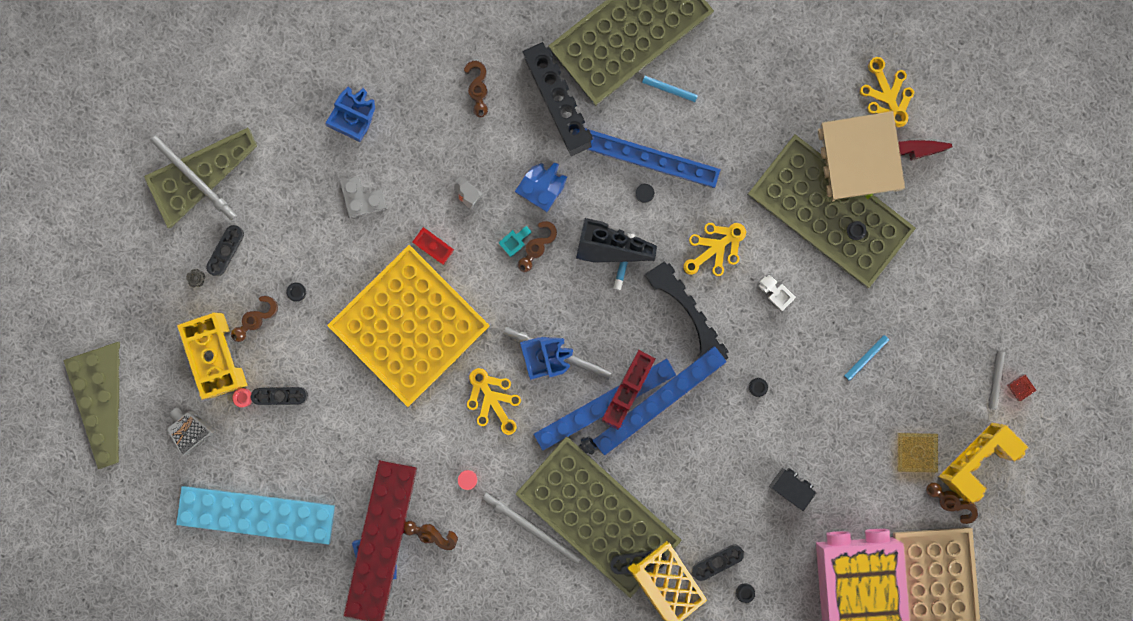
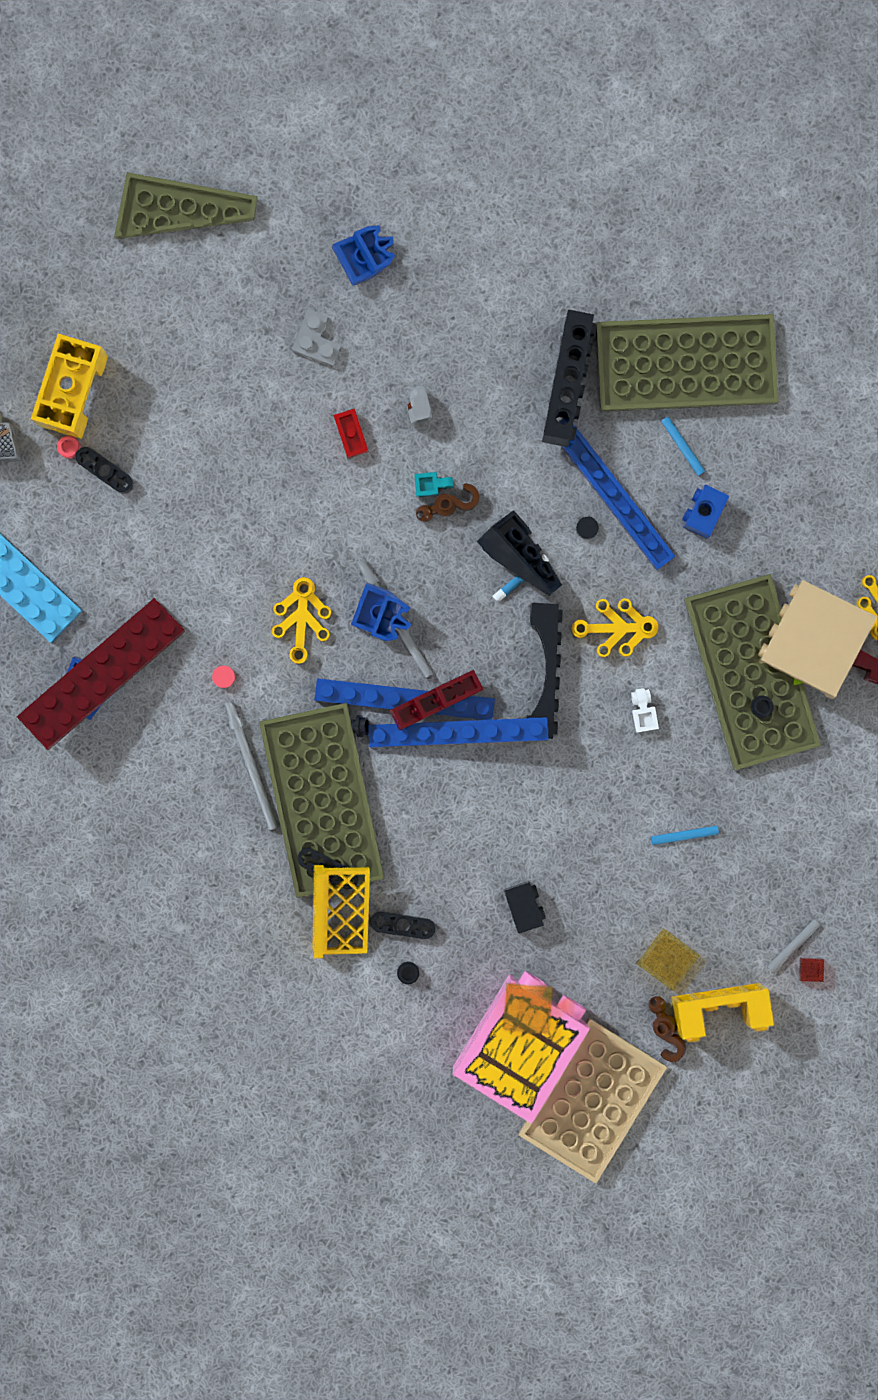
camera: 30 degrees right, 0 degrees up
light grey bar [150,136,237,221] -> none
clear smoke plate [186,269,205,287] -> none
black beam [206,225,244,276] -> none
reddish brown piece [231,296,278,342] -> none
black tile [286,282,306,302] -> none
yellow plate [327,245,490,407] -> none
reddish brown piece [403,521,458,550] -> none
reddish brown piece [464,61,488,117] -> none
blue plate [515,163,567,213] -> none
black plate [748,378,768,397] -> none
none -> clear yellow tile [502,983,553,1034]
none -> blue brick [682,484,729,539]

